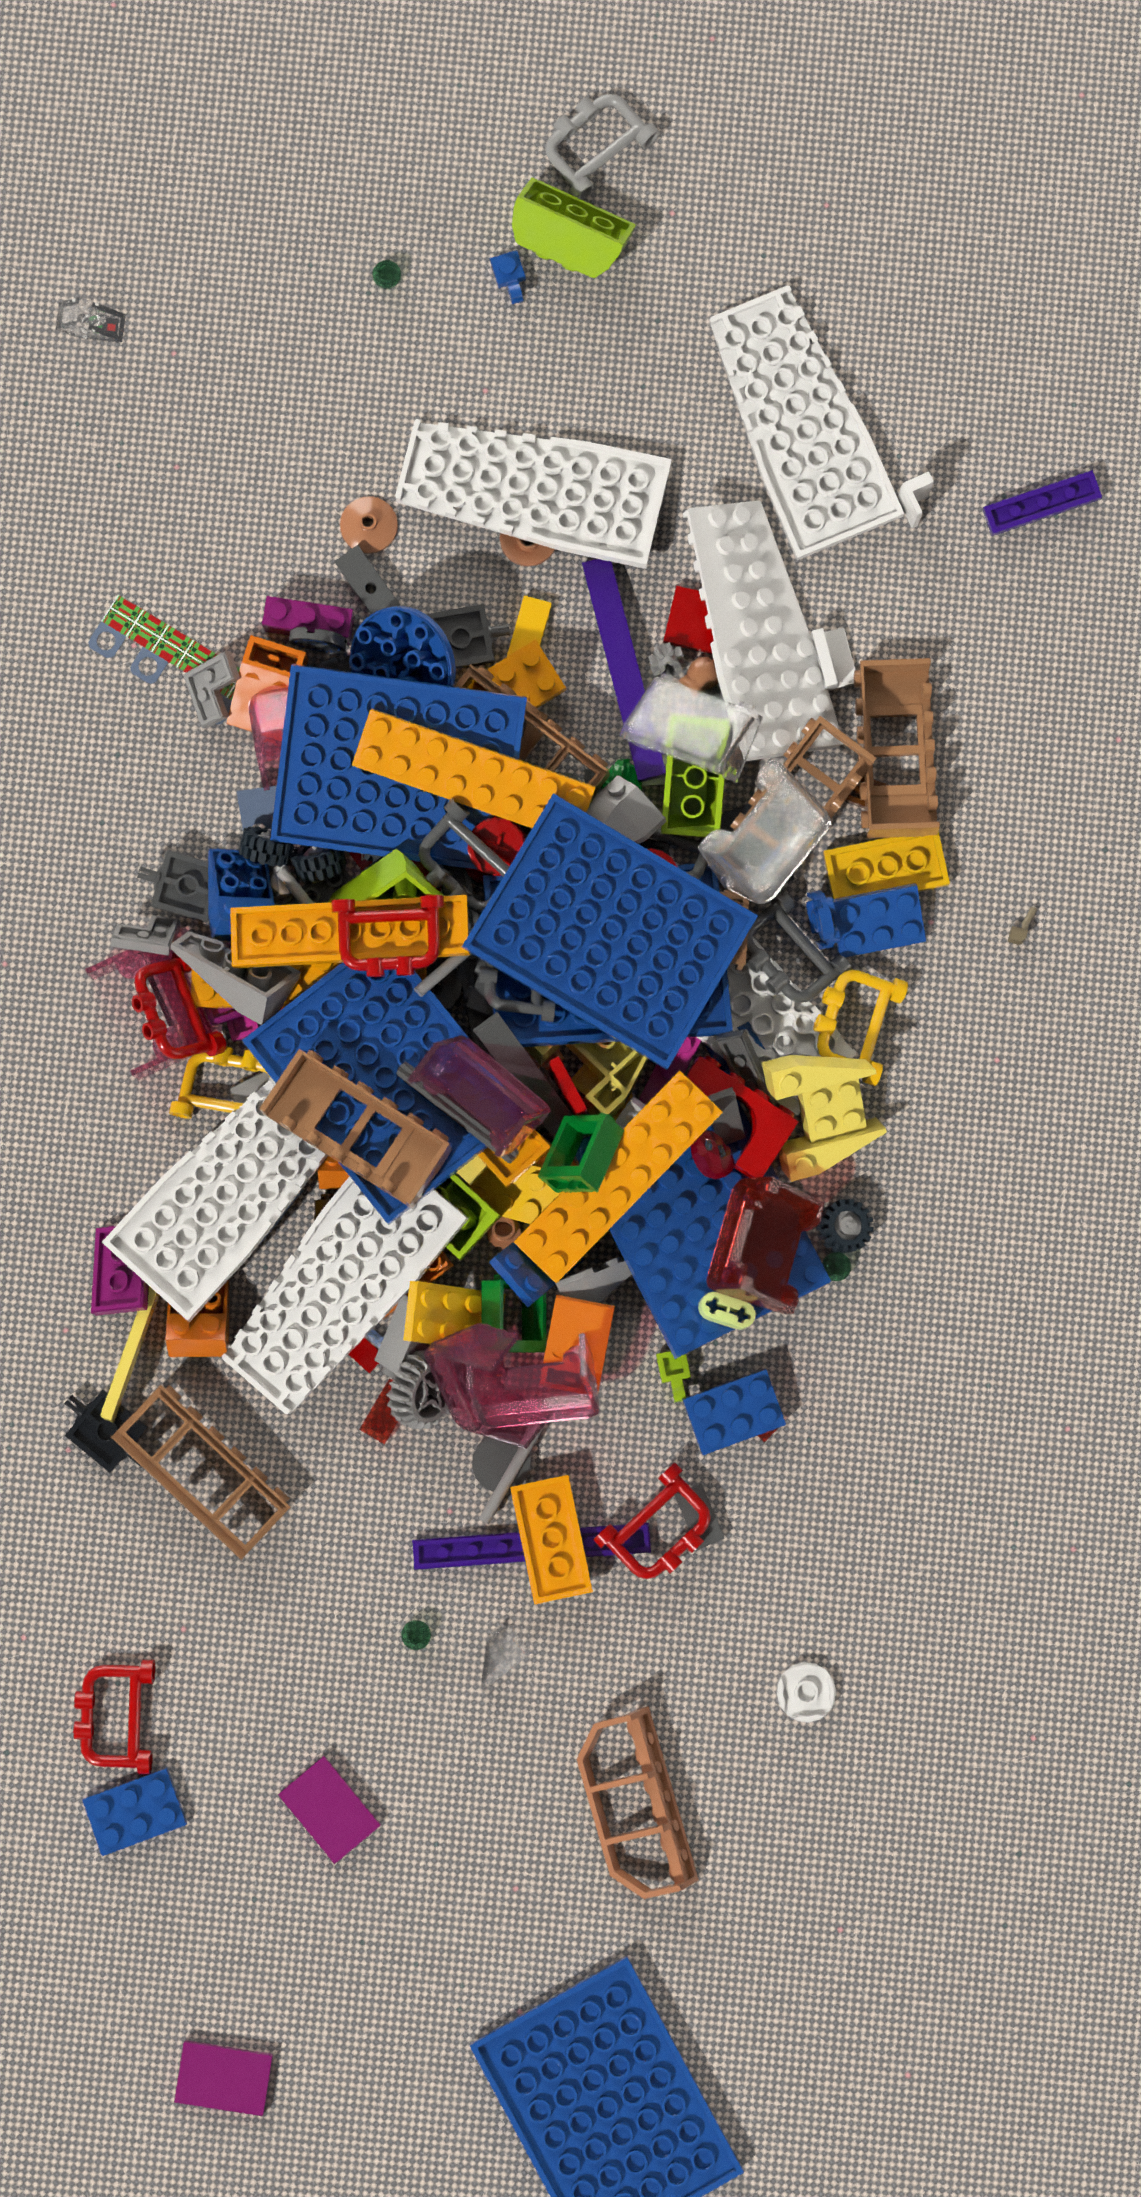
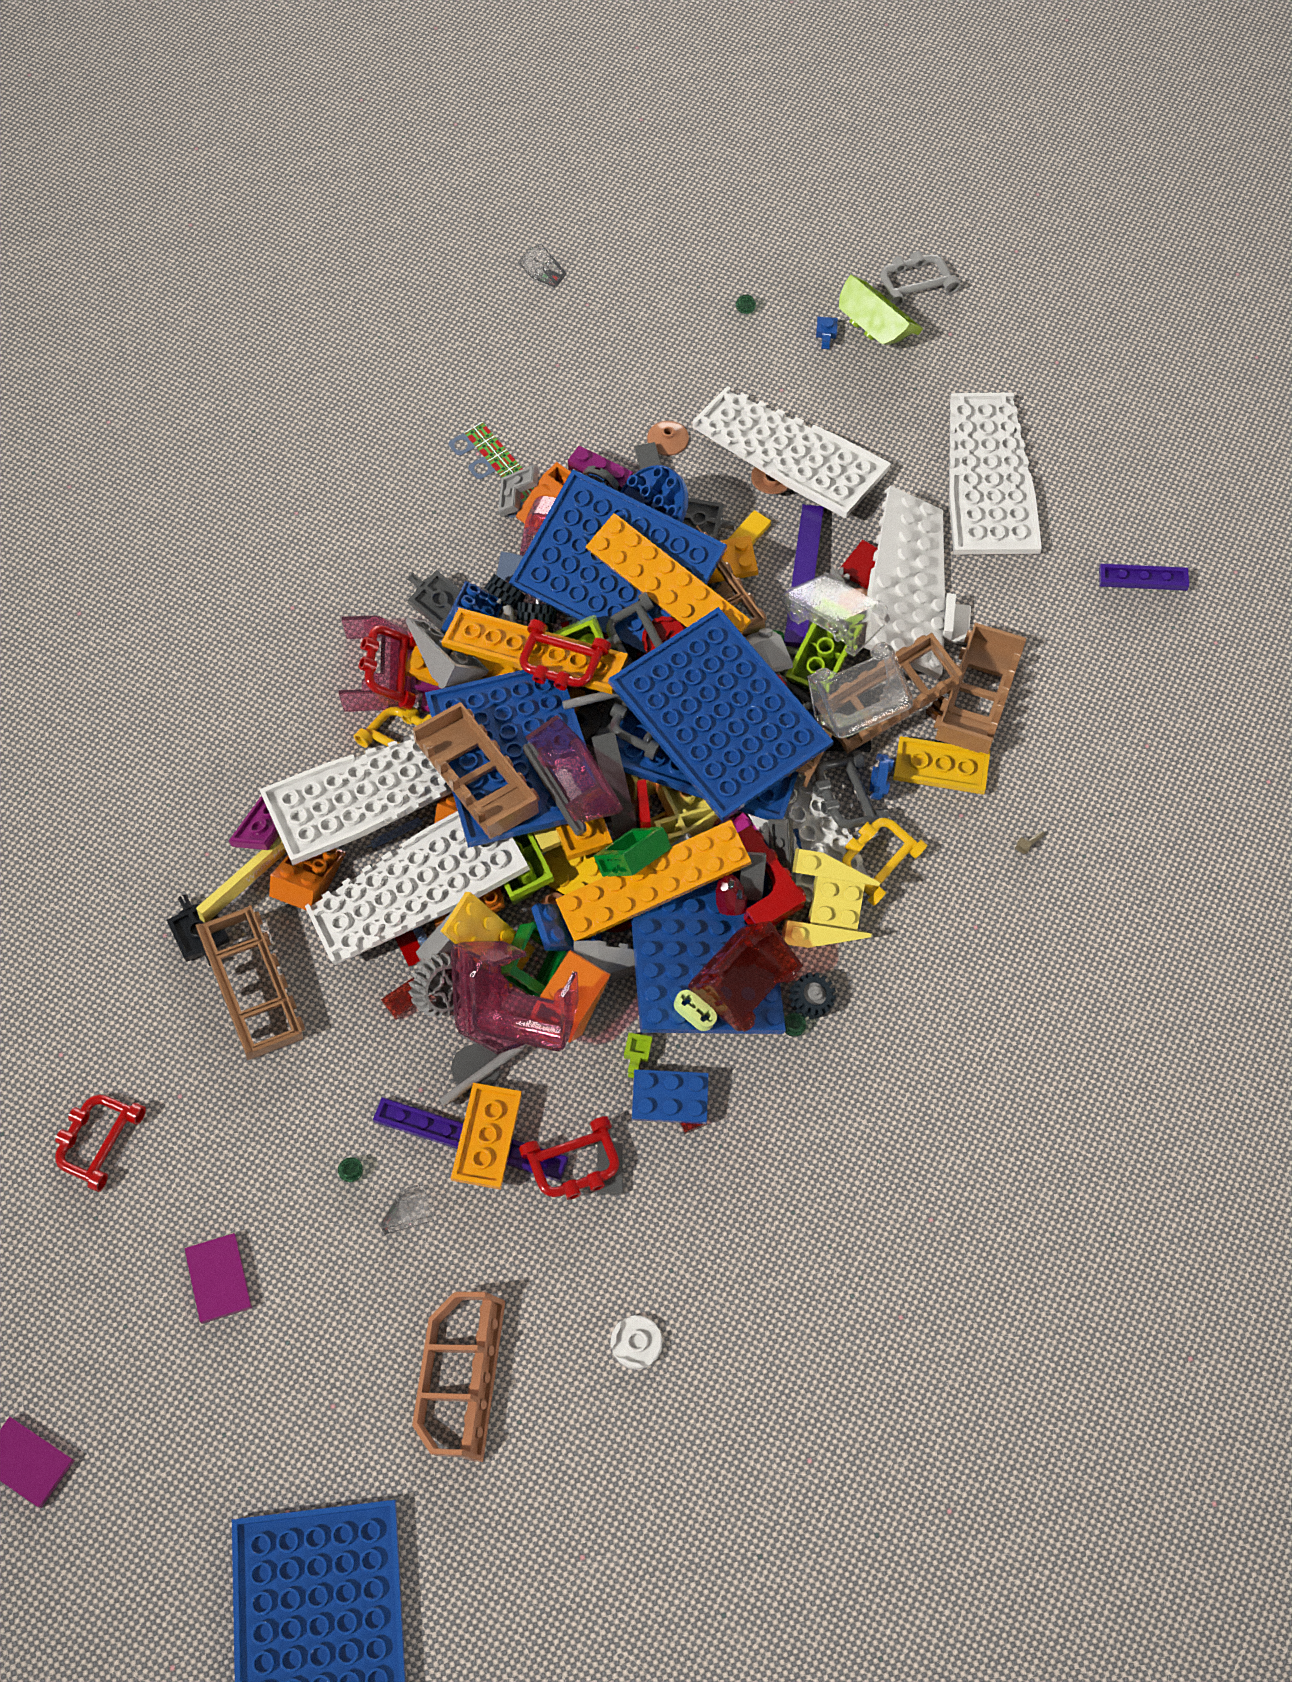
camera: 20 degrees right, 20 degrees down
blue plate [82,1767,188,1856] -> none
light grey tile [111,915,181,956] -> none
blue plate [832,883,926,958] -> none
white panel [898,471,934,529] -> none

